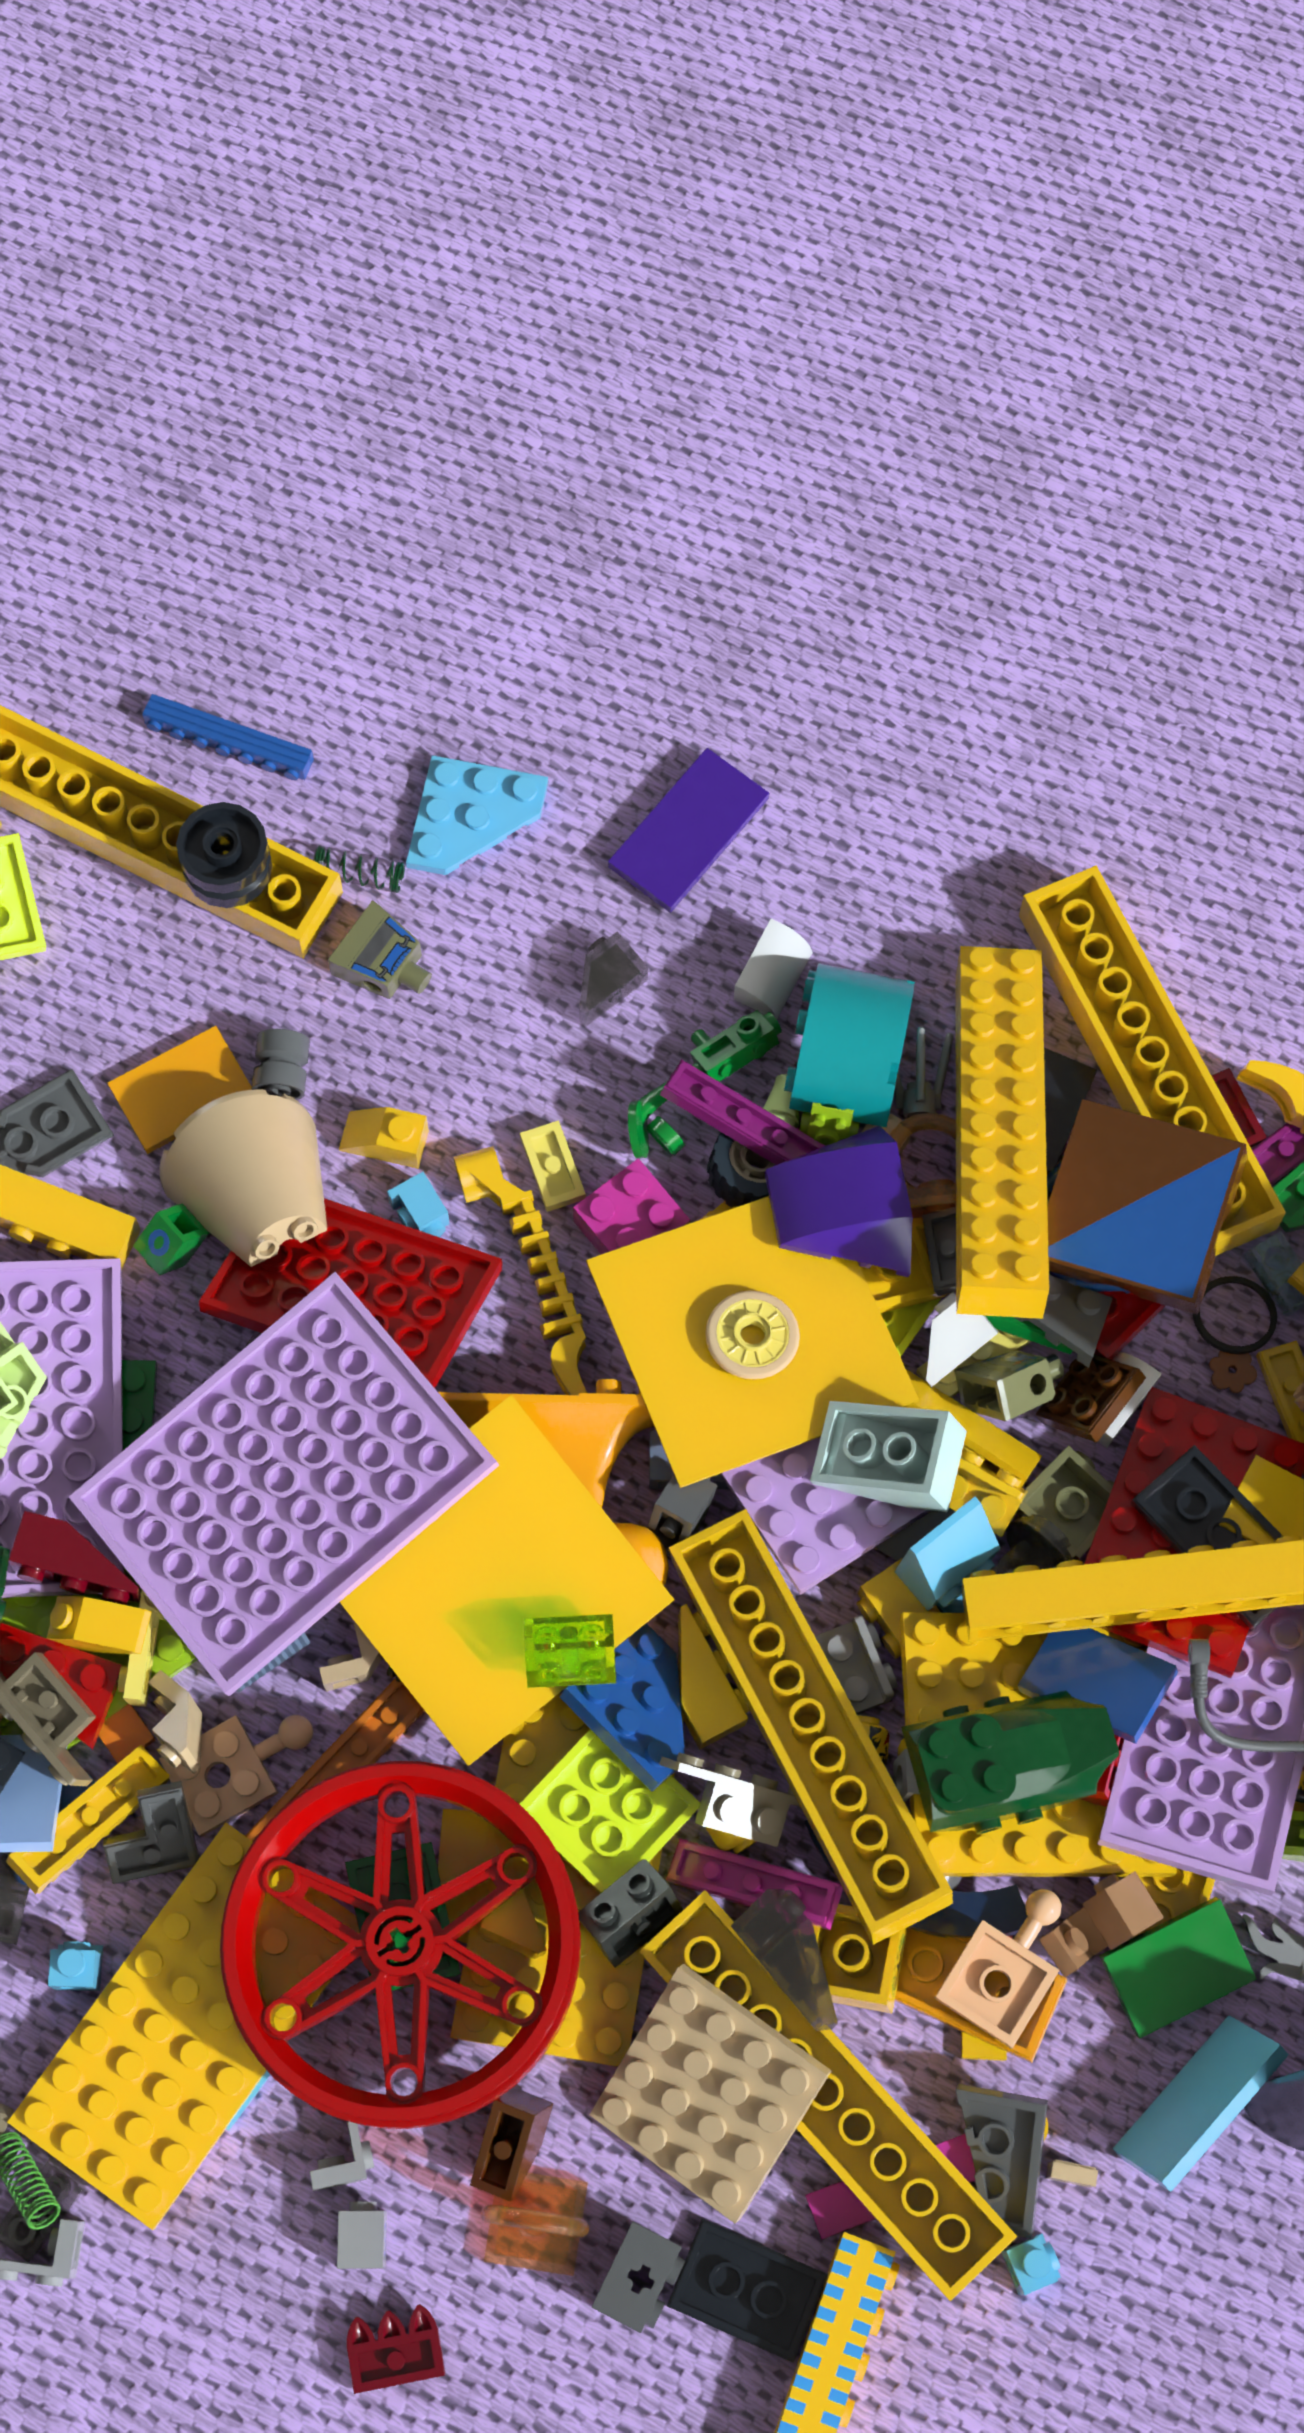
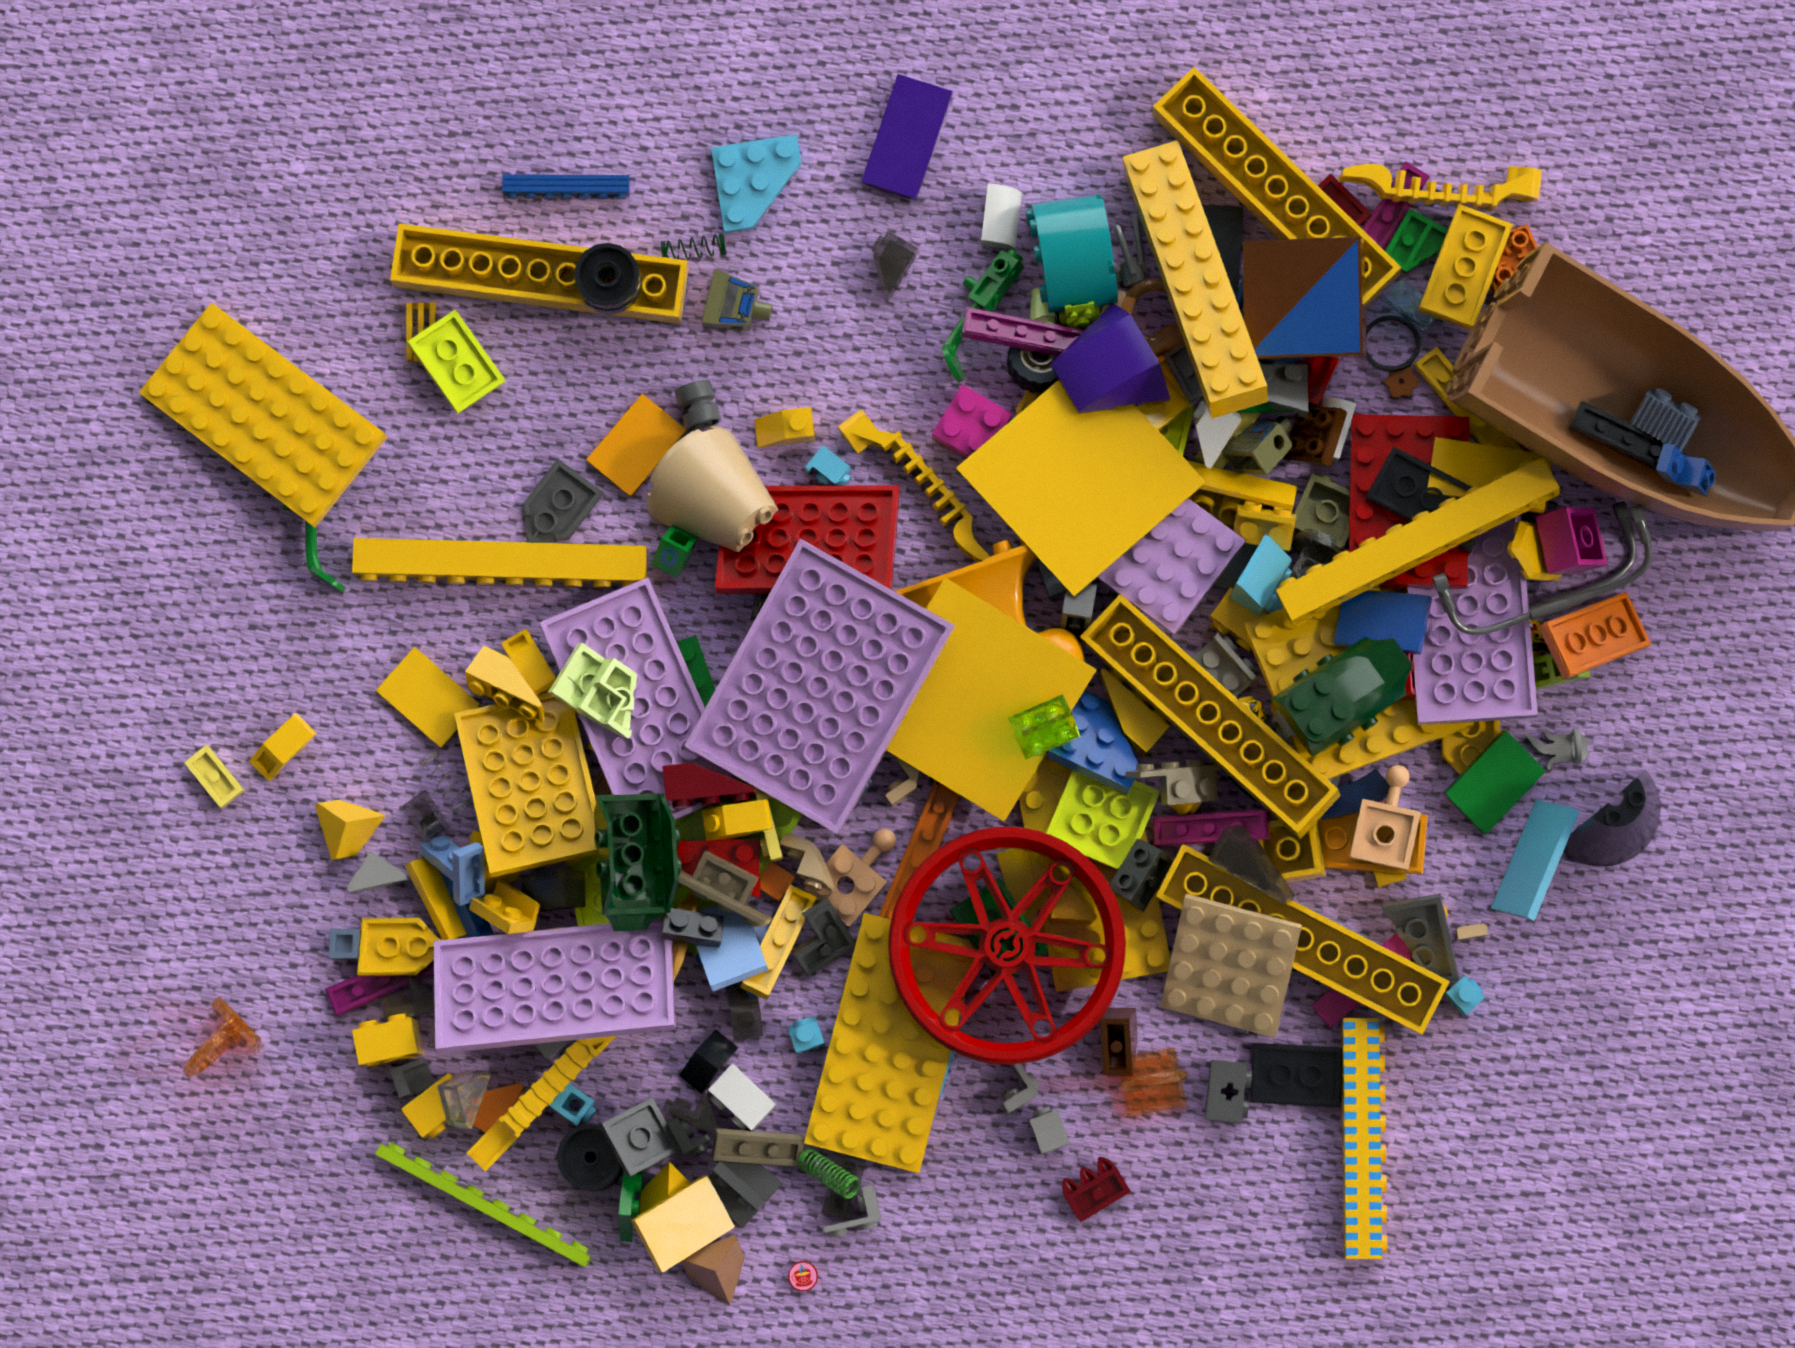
camera: 10 degrees left, 10 degrees up
light yellow plate [520,1120,586,1212] -> none
green tile [647,1116,686,1156] -> none
wheel [706,1291,800,1379] -> none
light aqua slope [810,1401,967,1512] -> none
medium nougat bracket [1039,1907,1108,1977] -> none
medium nougat brick [1082,1871,1164,1950] -> none

